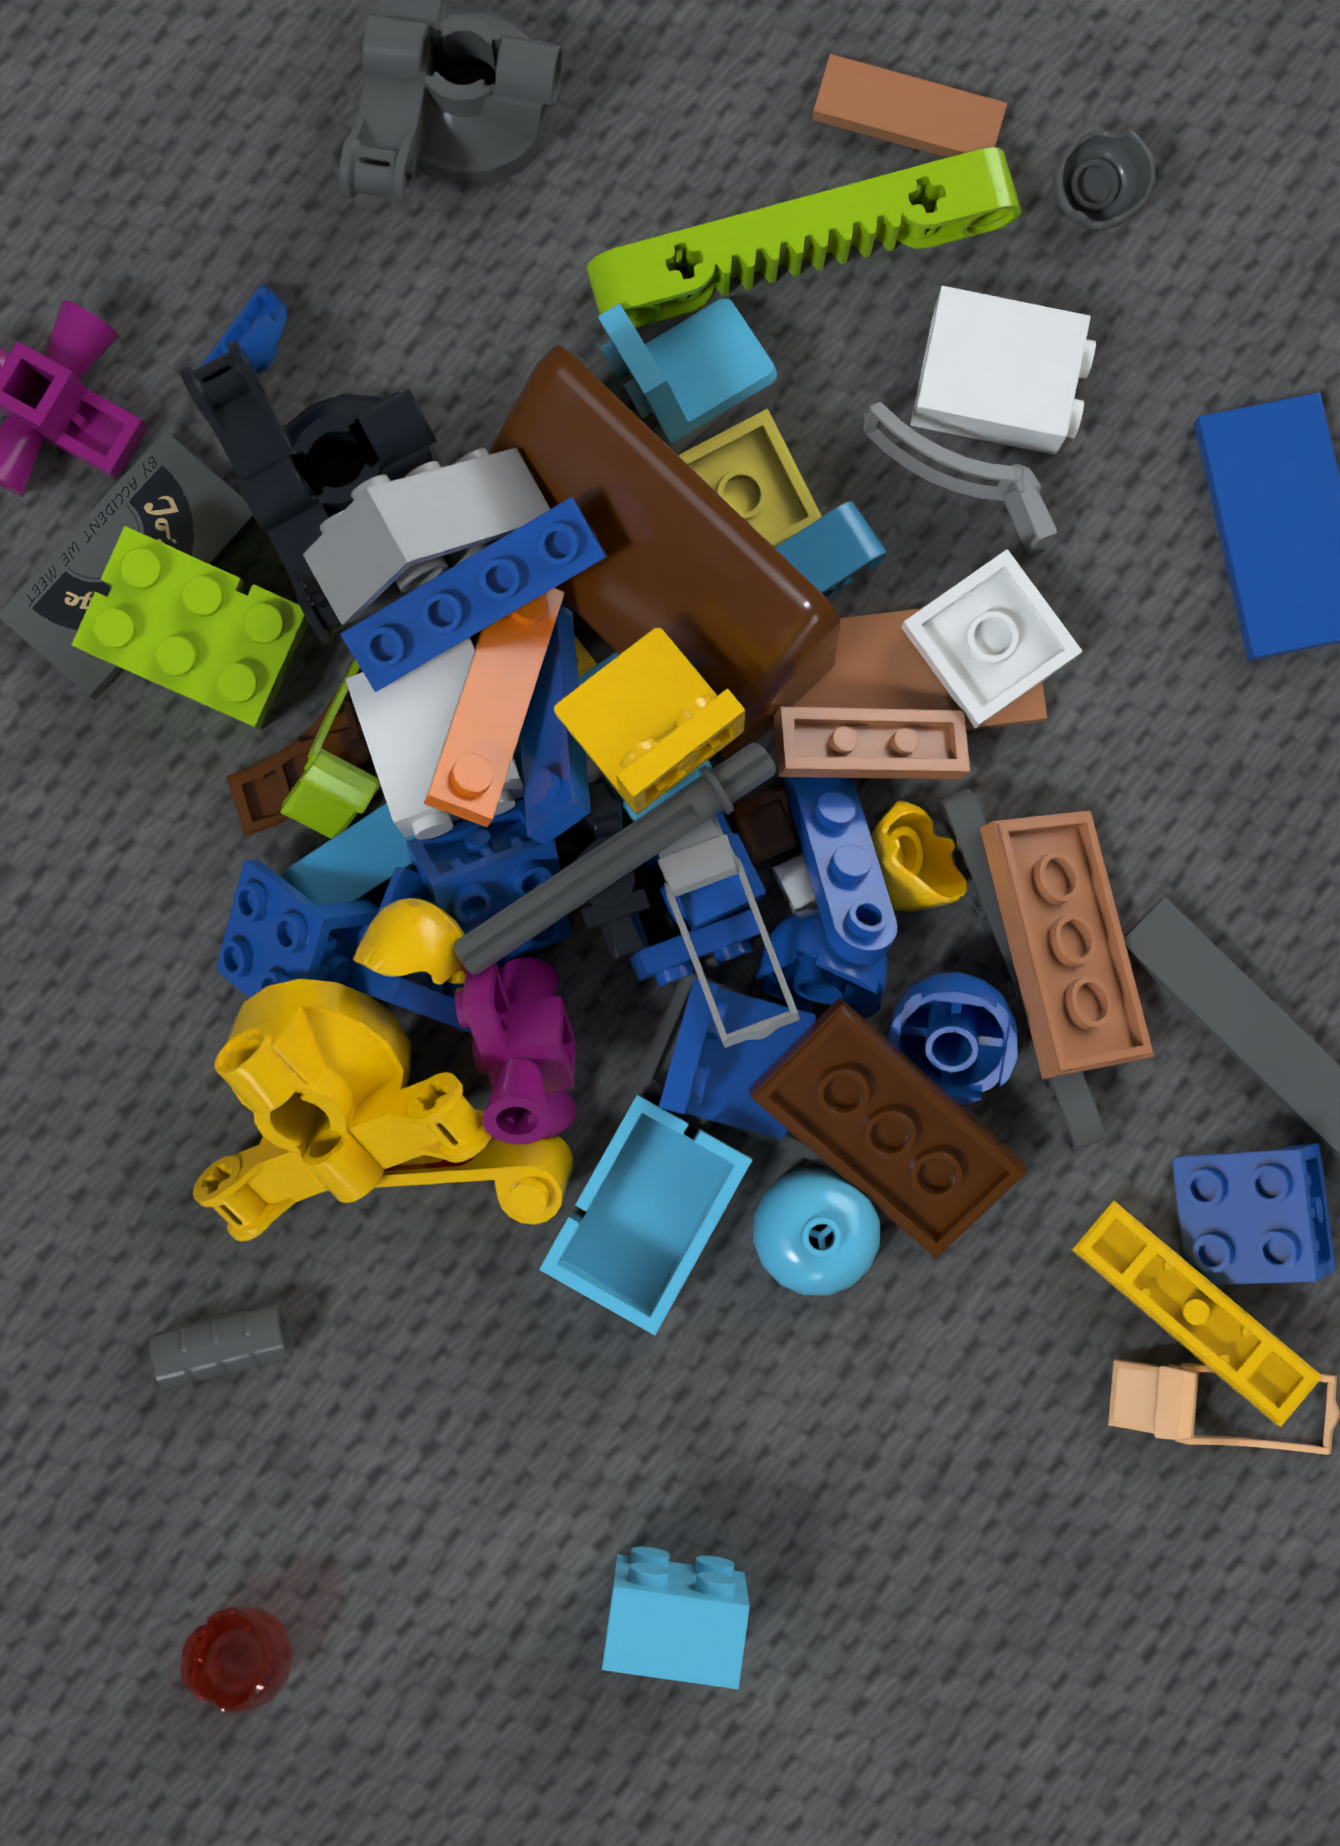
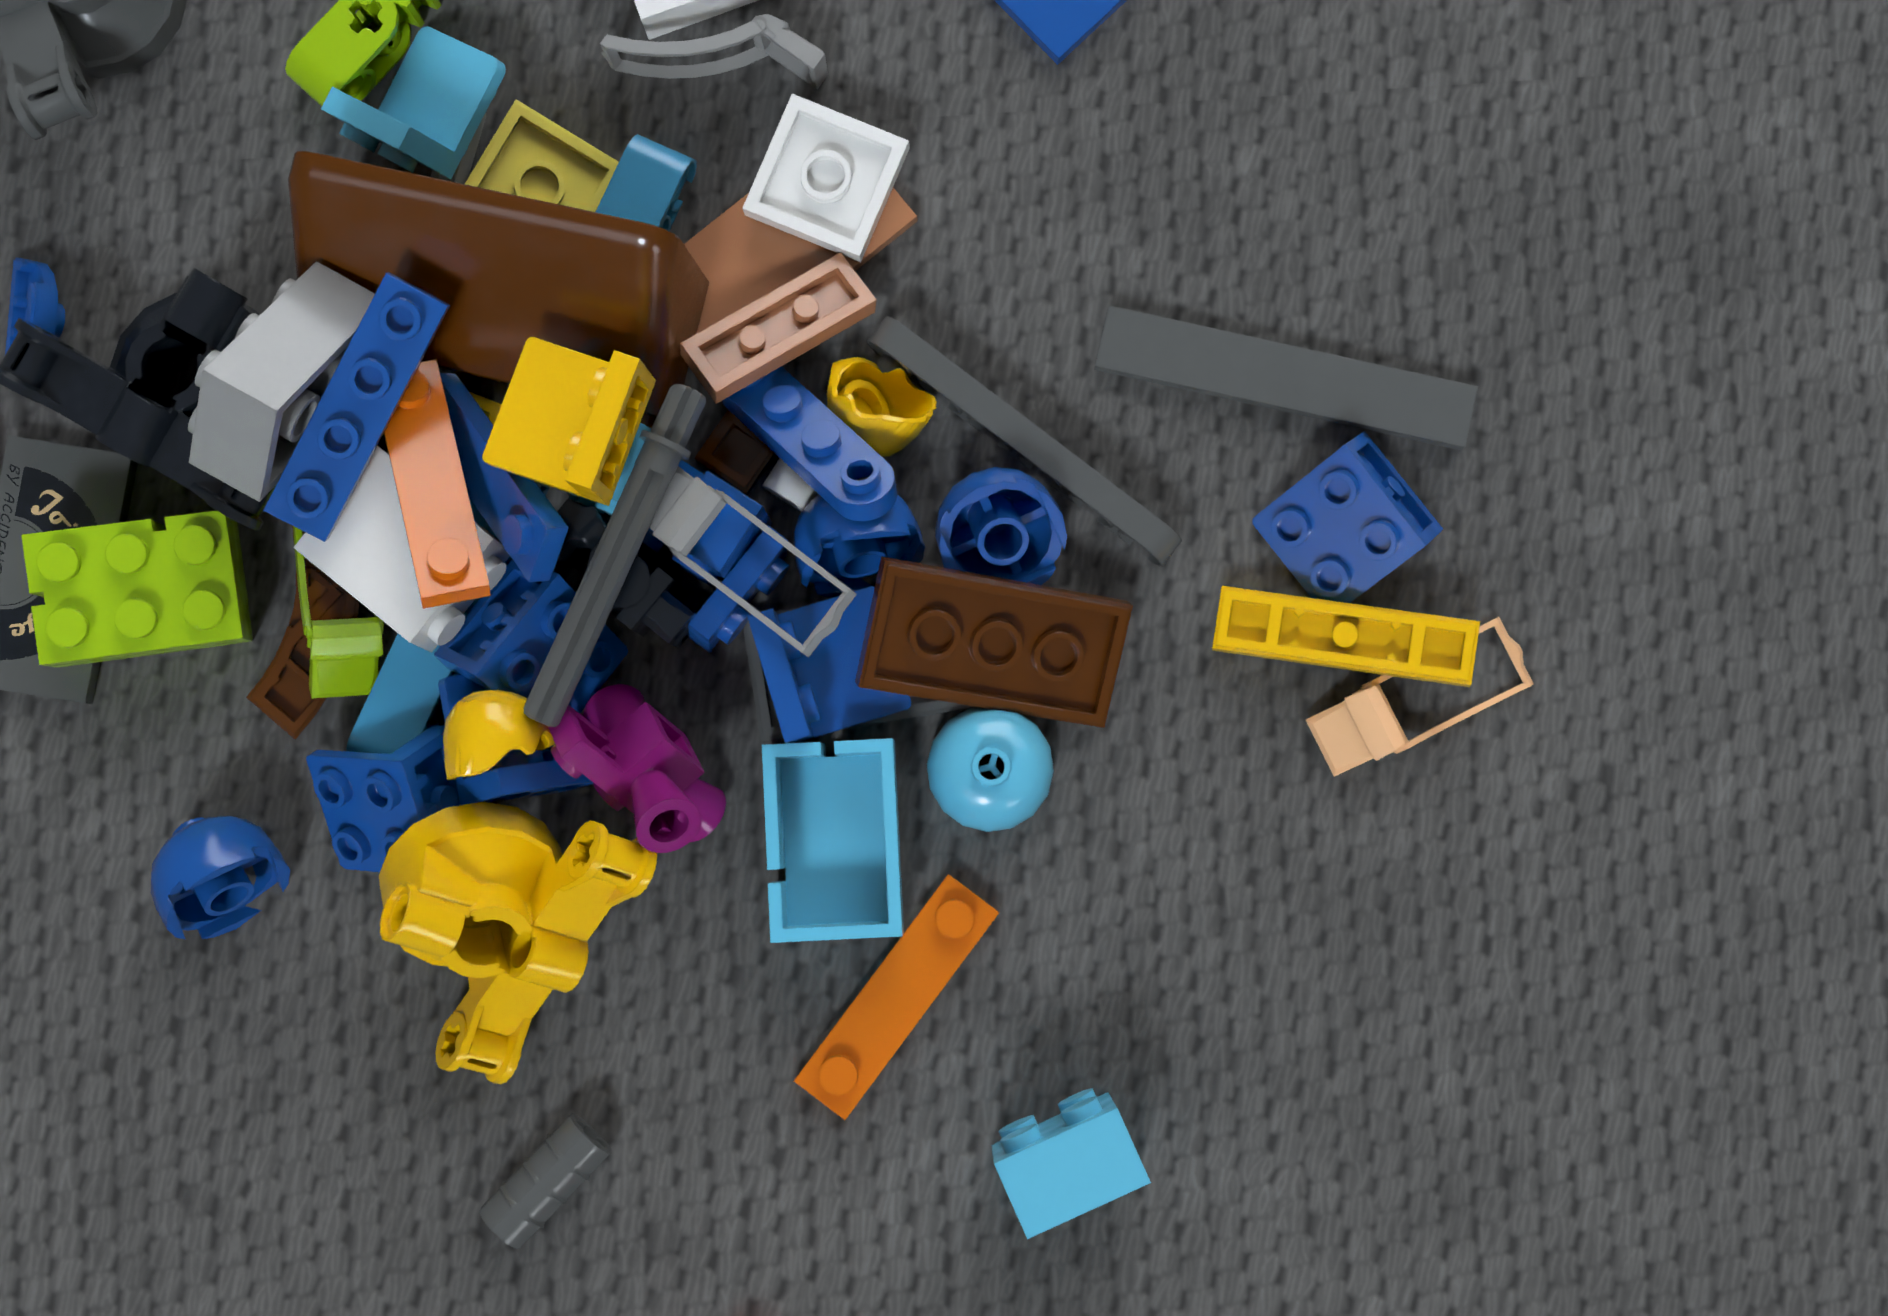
camera: 30 degrees left, 0 degrees up
yellow door [374,1135,573,1225] -> none
nougat tile [980,810,1154,1080] -> none
none -> blue cylinder [151,816,290,940]
none -> orange plate [794,874,1000,1120]

